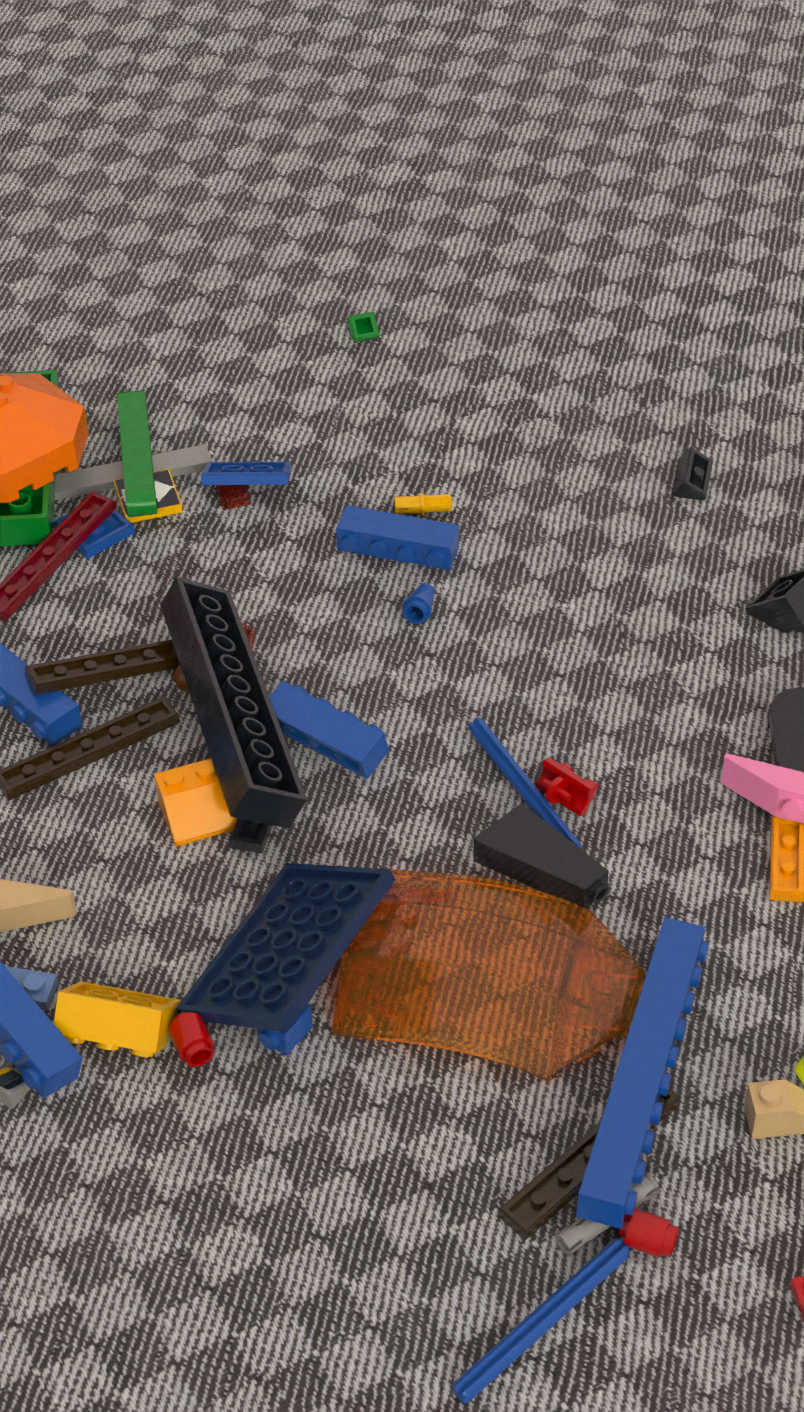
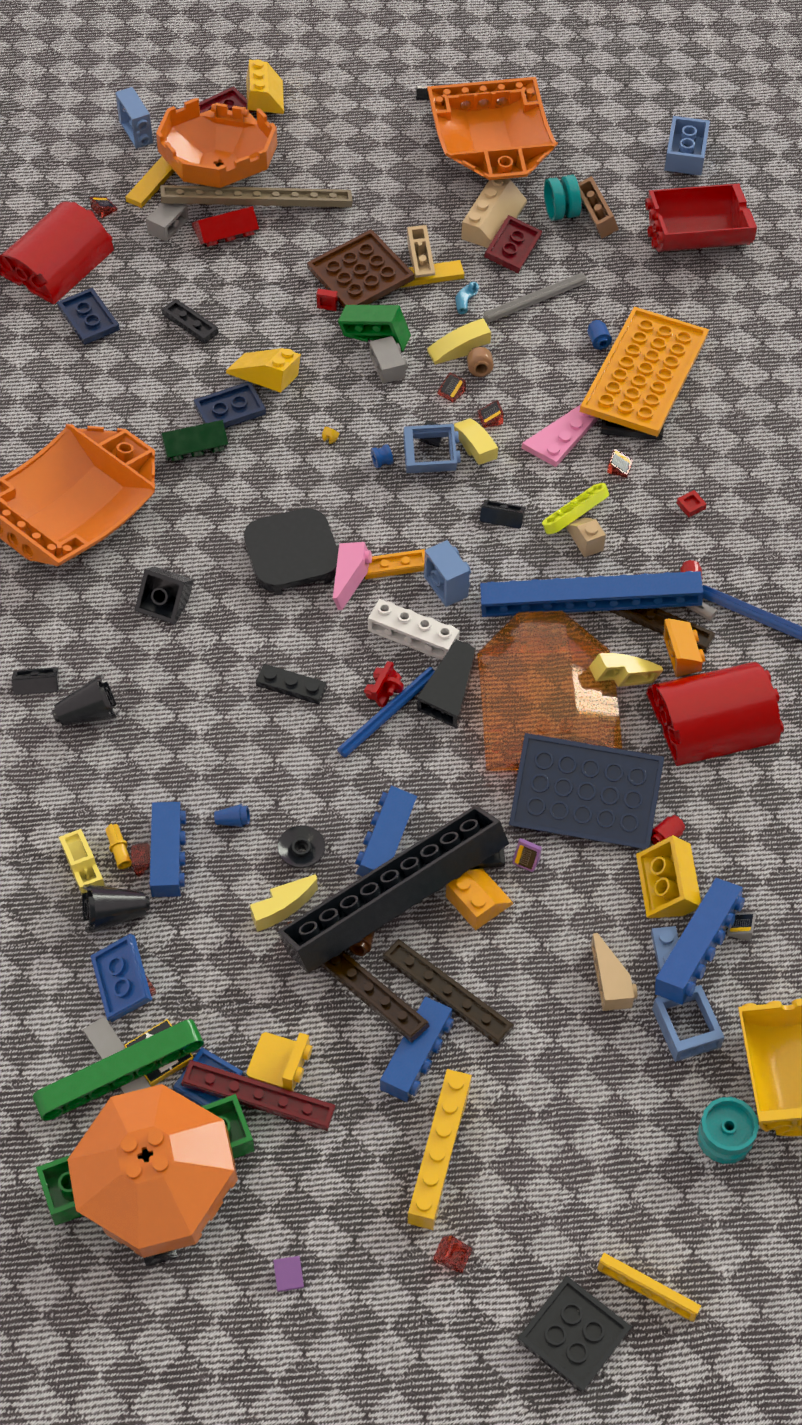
camera: 110 degrees left, 10 degrees up
none -> black cone [52,675,119,726]
none -> light yellow slope [59,829,105,895]
none -> black cone [82,884,150,933]
none -> clear red slope [131,843,150,877]
none -> yellow bracket [246,1032,313,1091]
none -> light yellow slope [250,874,318,932]
none -> black plate [256,664,327,705]
none -> black dish [278,825,325,868]
none -> white brick [368,599,460,660]
none -> medium blue brick [424,540,471,607]
none -> slope [513,838,542,872]
none -> light yellow slope [589,653,663,687]
none -> red cylinder [646,662,784,766]
none -> light orange slope [664,619,705,677]

